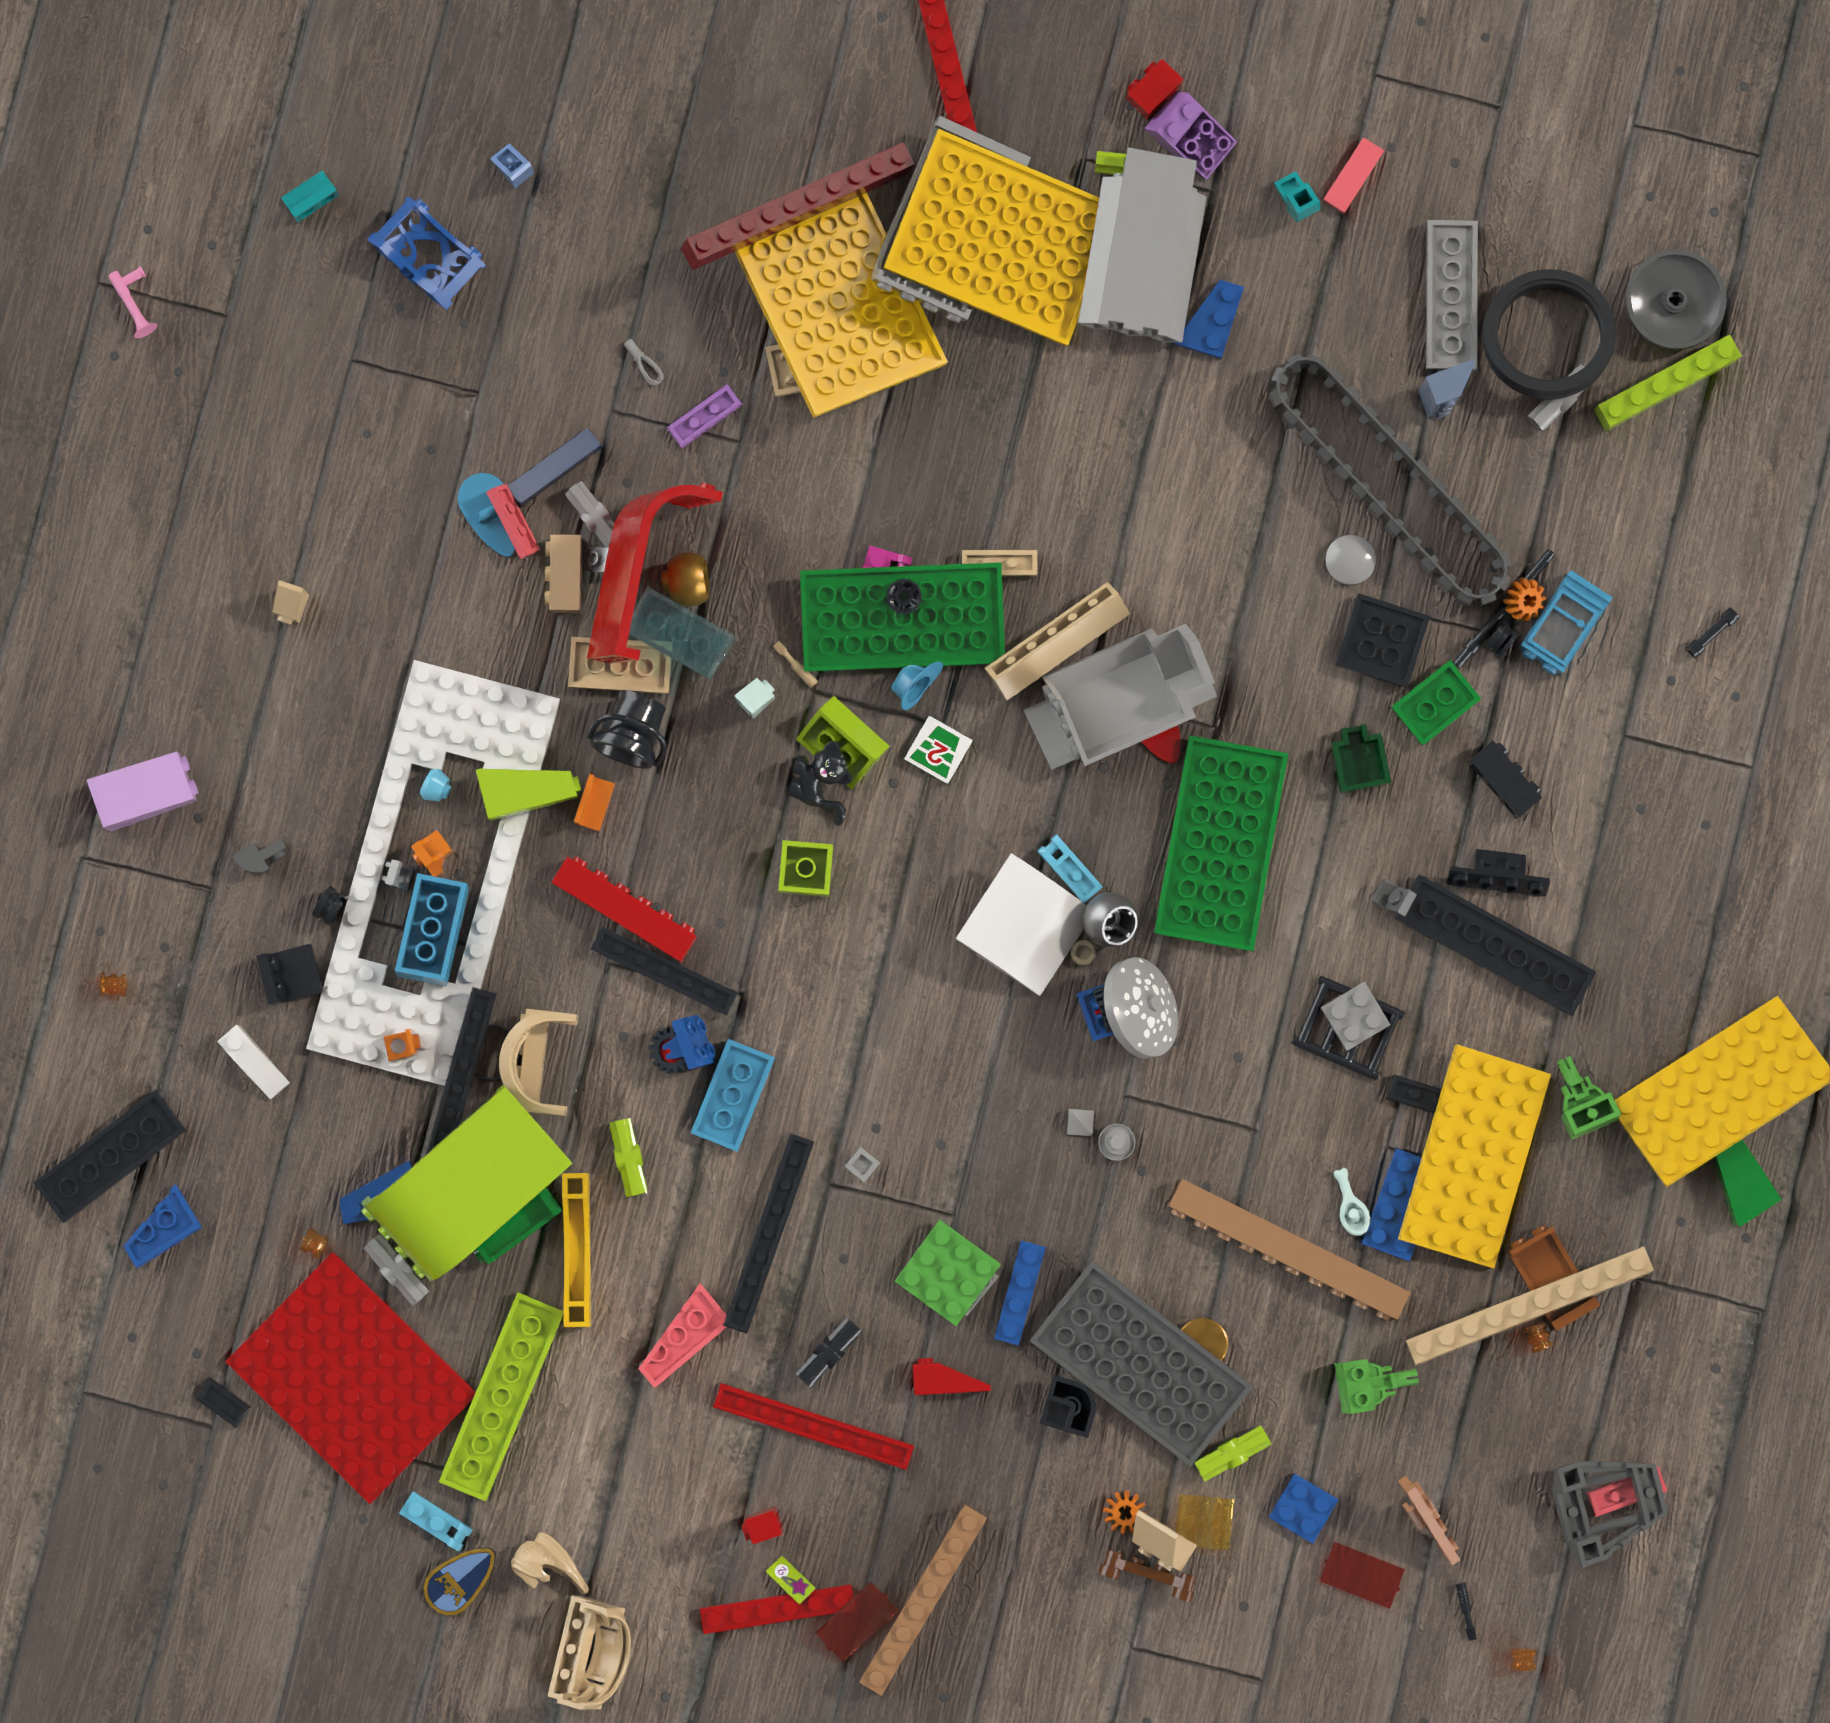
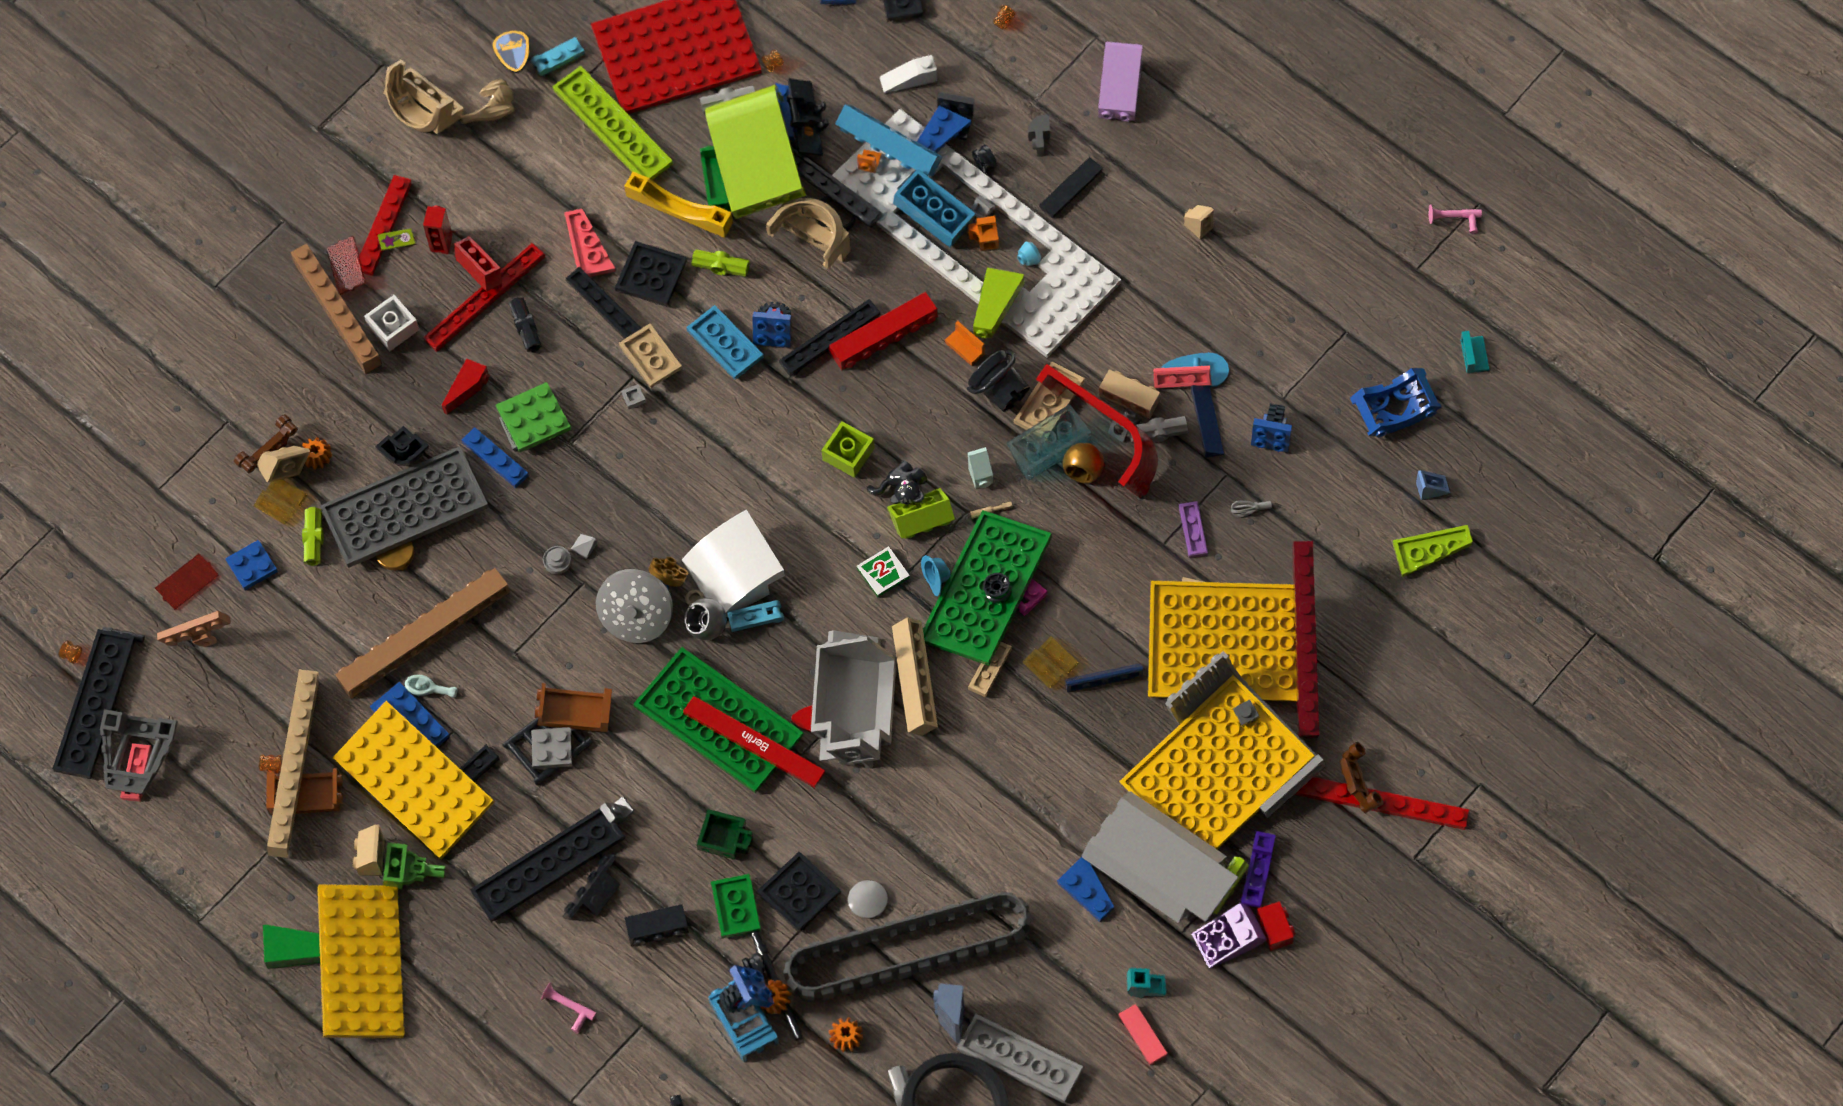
camera: 125 degrees right, 20 degrees down
bright green brick [1334,1359,1419,1414] -> none
none -> black plate [52,629,135,779]
none -> tan slope [353,825,385,876]
none -> white brick [364,295,419,351]
none -> red brick [454,236,502,291]
none -> dark orange panel [534,683,612,732]
none -> bright pink piece [541,982,596,1033]
none -> black plate [615,241,687,307]
none -> tan plate [619,324,682,388]
none -> pearl gold tile [649,556,688,587]
none -> red tile [683,696,825,788]
none -> blue plate [719,965,774,1014]
none -> black piece [786,78,829,156]
none -> orange gear [829,1017,863,1053]
none -> dark azure brick [835,104,943,176]
none -> blue wing [917,106,971,153]
none -> clear yellow slope [1023,636,1079,689]
none -> black tile [1039,157,1103,218]
none -> dark blue slope [1064,663,1143,692]
none -> dark grey plate [1233,700,1260,727]
none -> dark purple slope [1241,831,1276,908]
none -> blue plate [1251,403,1292,452]
none -> reddish brown plate [1339,742,1383,813]
none -> lime wing [1393,525,1473,577]

